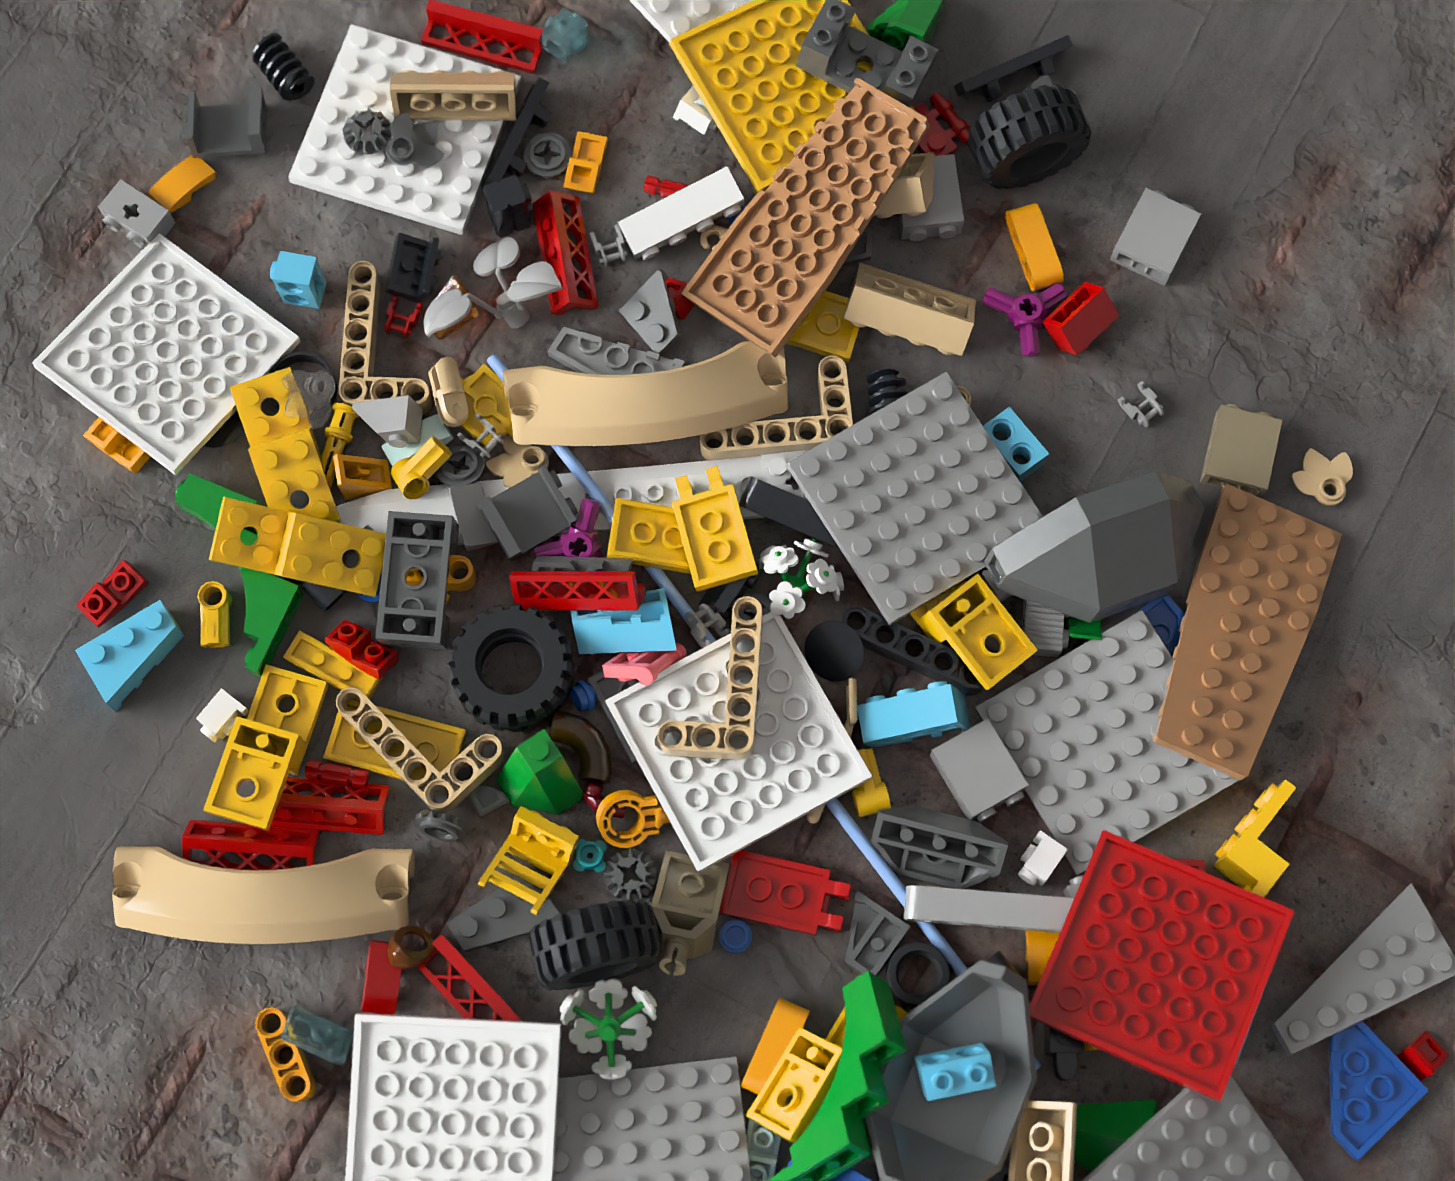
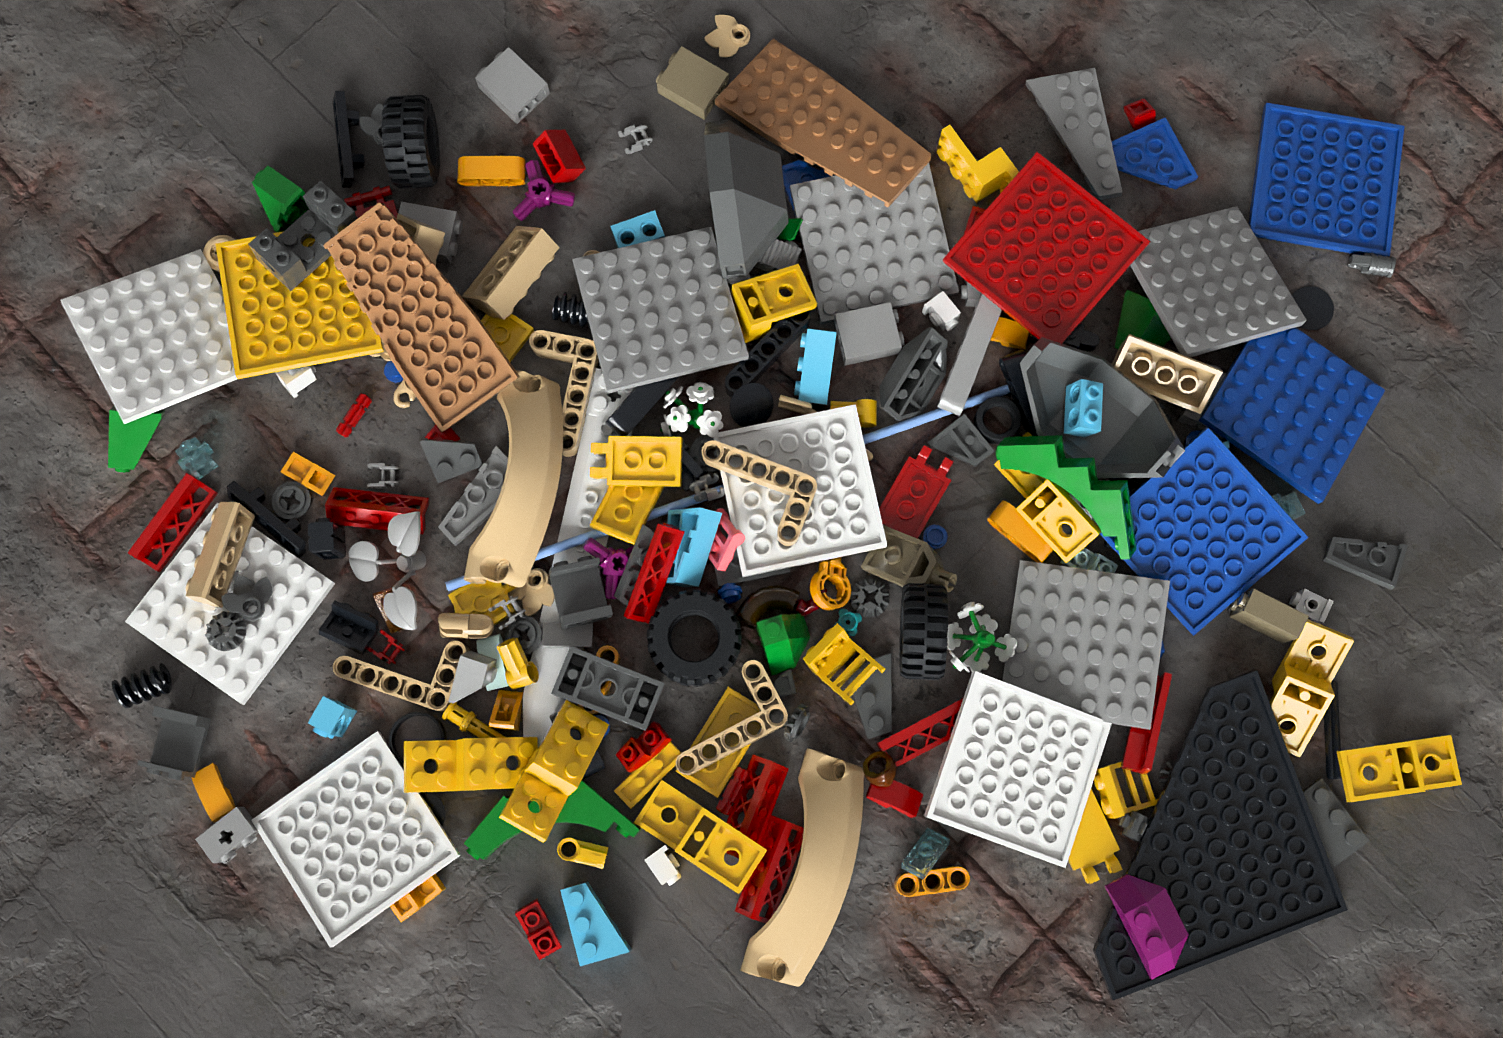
camera: 75 degrees left, 5 degrees up
clear plate [282,370,335,430] -> none
white brick [618,166,744,260] -> none

